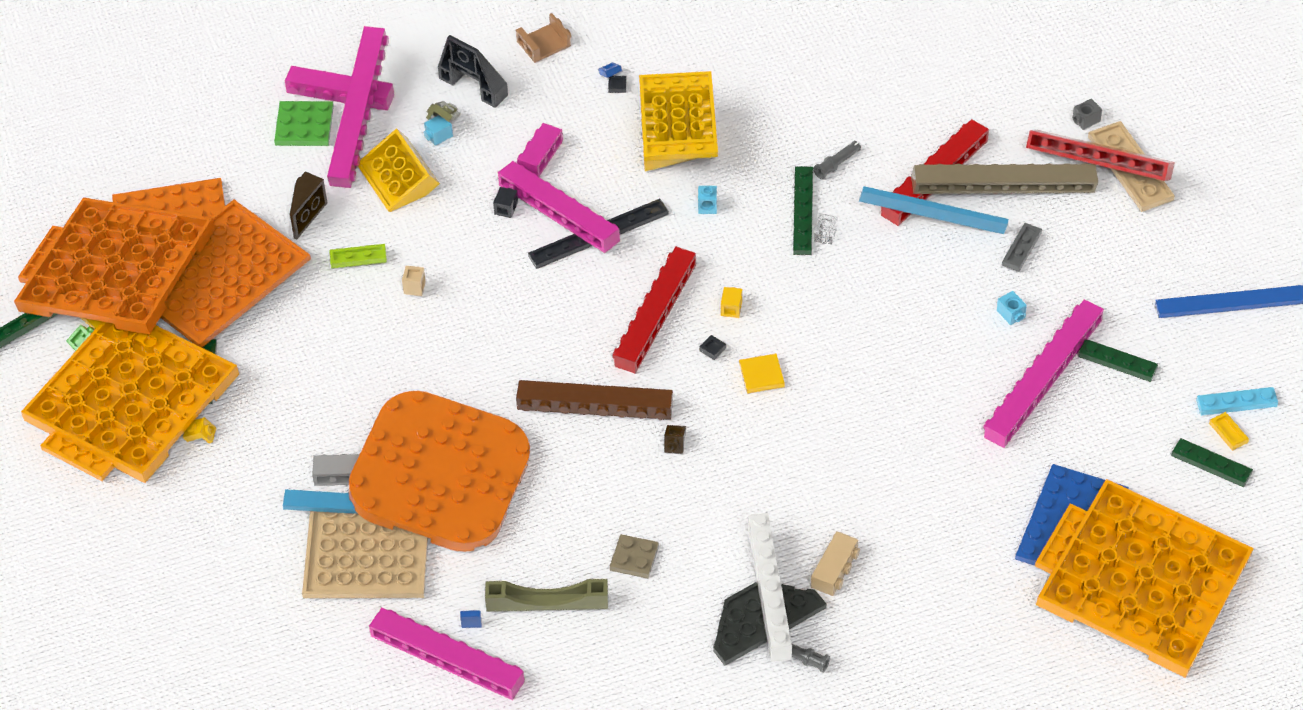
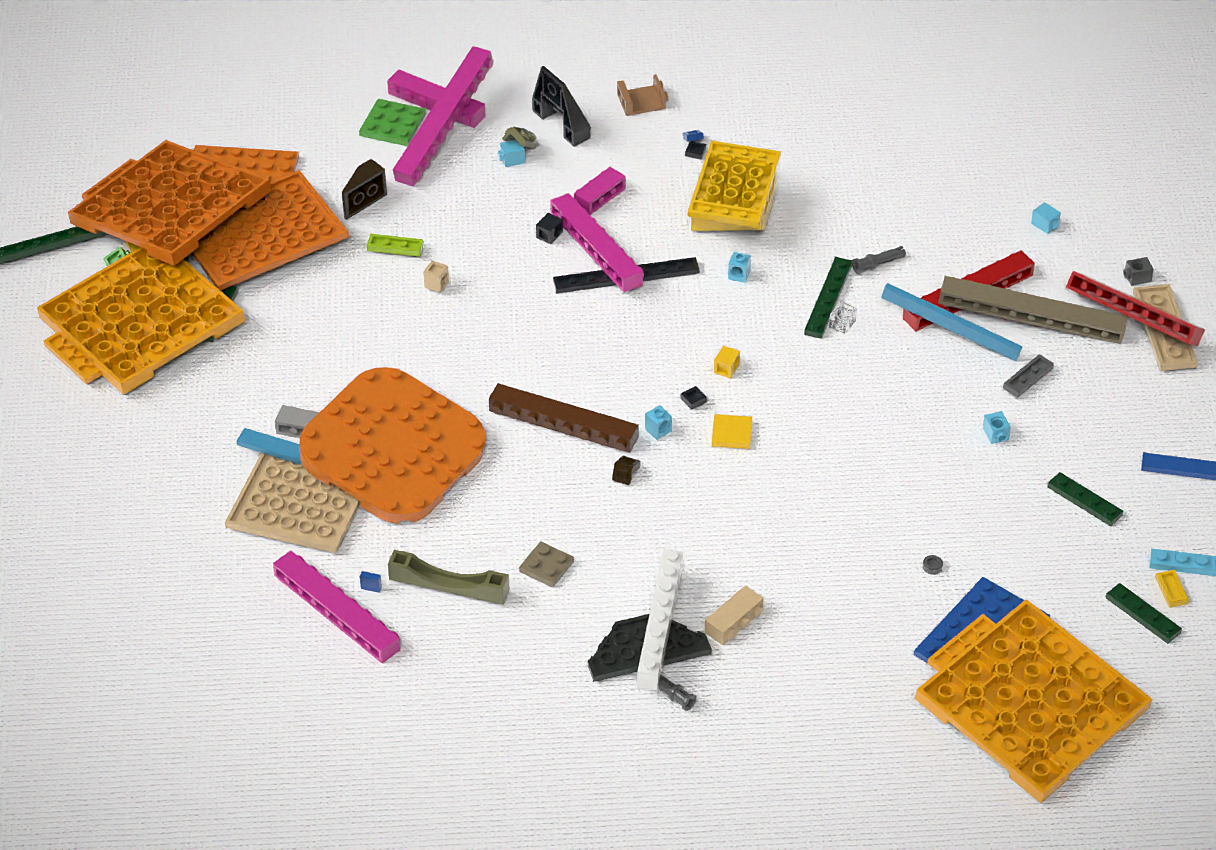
camera: 15 degrees right, 5 degrees down
yellow bracket [183,417,216,444] -> none
yellow slope [358,128,440,212] -> none
red brick [612,246,696,374] -> none
dark pink brick [983,299,1104,448] -> none
none -> medium azure brick [645,405,672,440]
none -> dark grey tile [923,555,943,575]
none -> medium azure brick [1031,202,1061,234]

